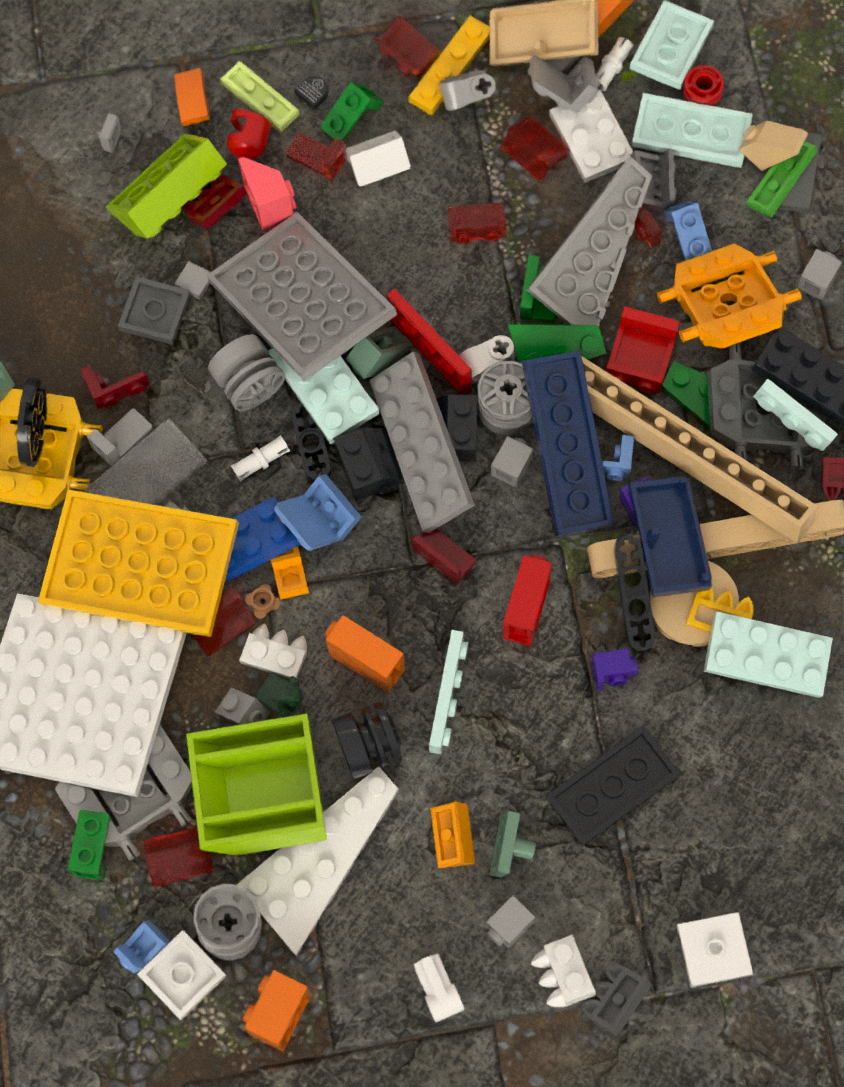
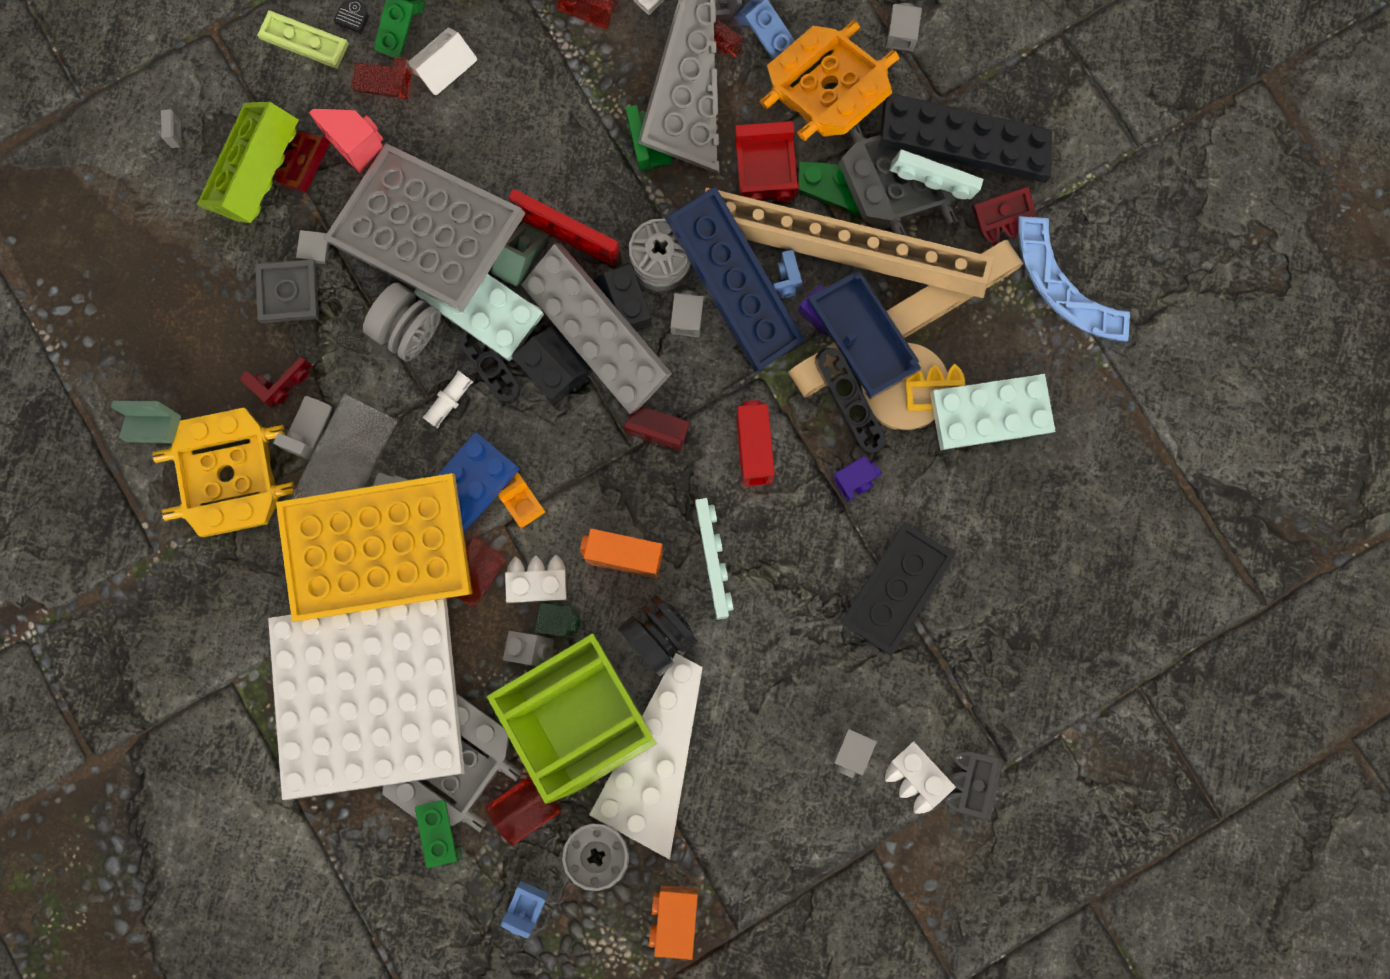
camera: 25 degrees left, 10 degrees up
black tile [17,378,47,467] -> none
white plate [137,930,226,1020] -> none
orange slope [174,68,209,126] -> none
red helmet [227,109,271,160] -> none
medium nougat plate [245,584,281,619] -> none
medium blue bracket [274,474,362,551] -> none
white piece [414,954,464,1023] -> none
light orange slope [430,801,475,869] -> none
clear red bracket [448,202,507,244] -> none
white piece [459,335,515,384] -> none
sand green tile [489,811,536,878] -> none
green wing [507,323,606,364] -> none
white plate [677,912,753,987] -> none

